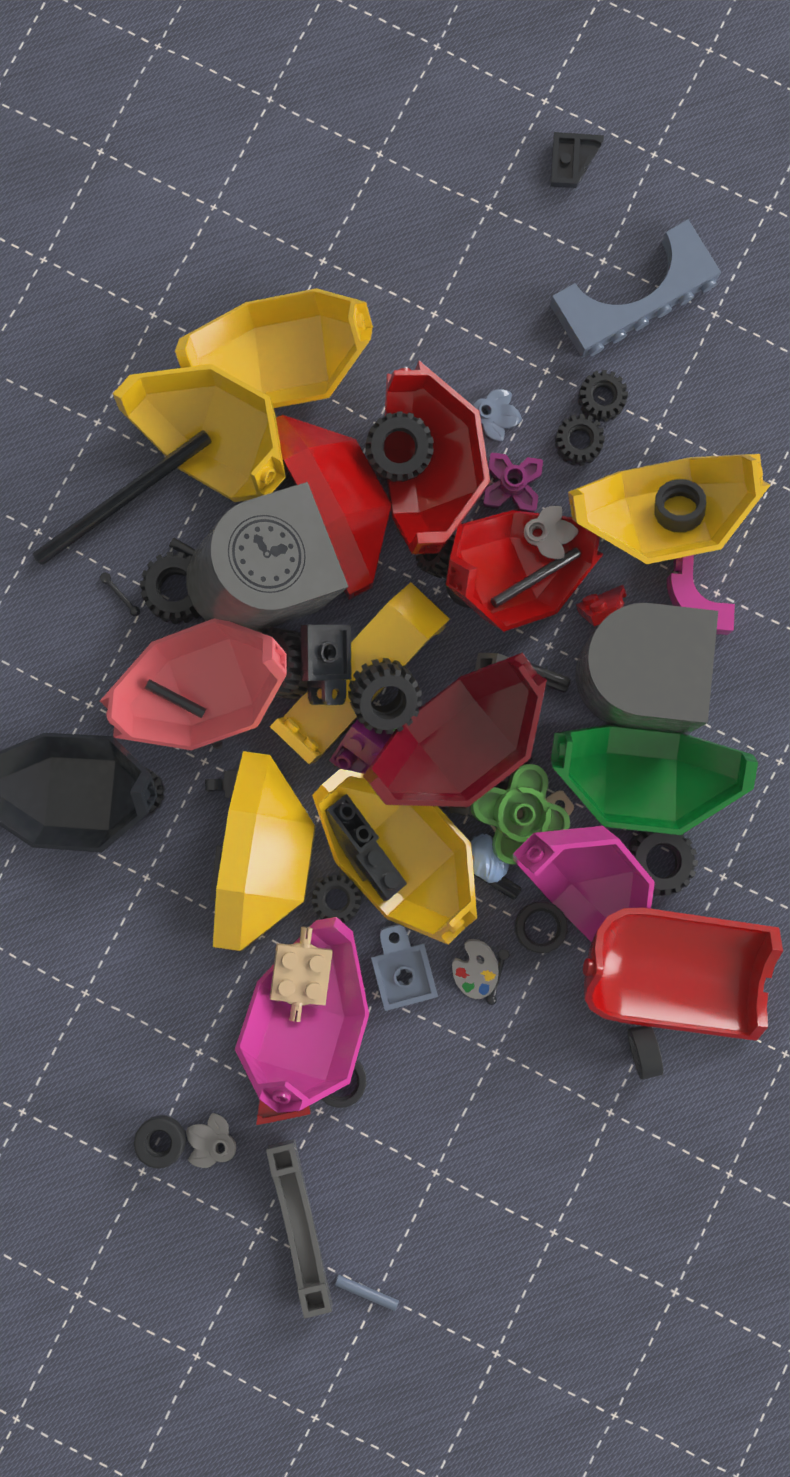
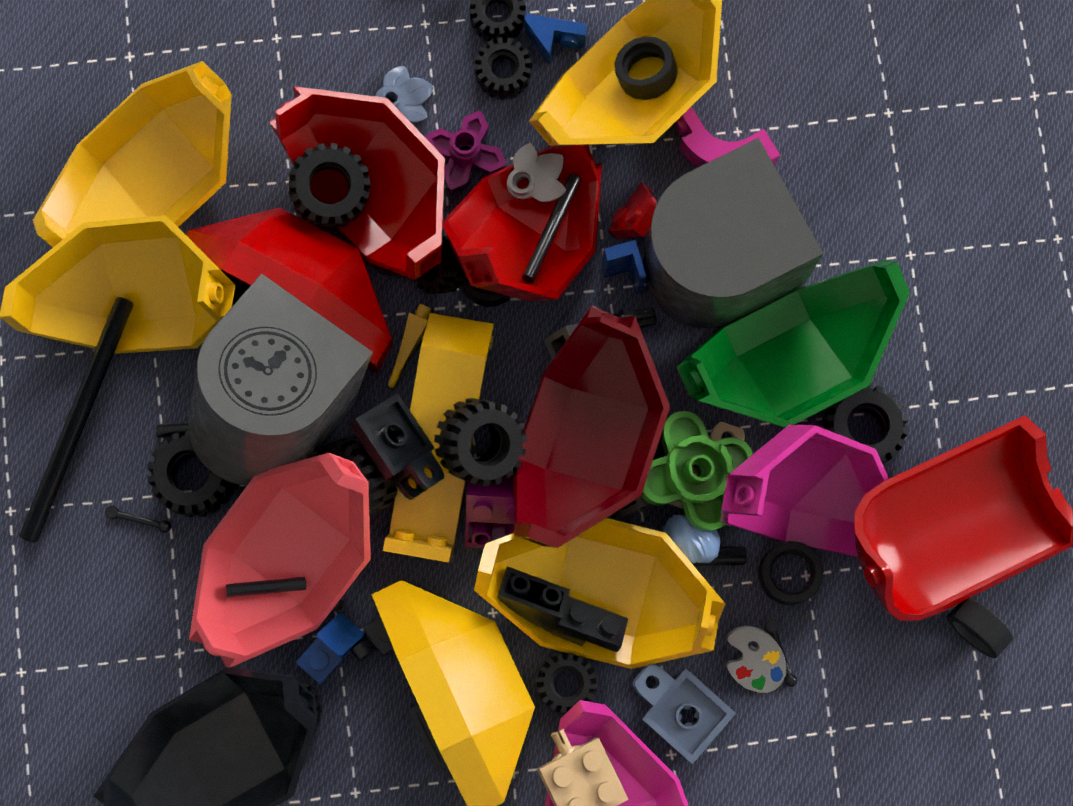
camera: 30 degrees left, 5 degrees down
none -> blue slope [296,613,366,685]
none -> yellow piece [388,304,431,388]
none -> blue slope [524,13,587,64]
none -> blue panel [601,240,646,294]

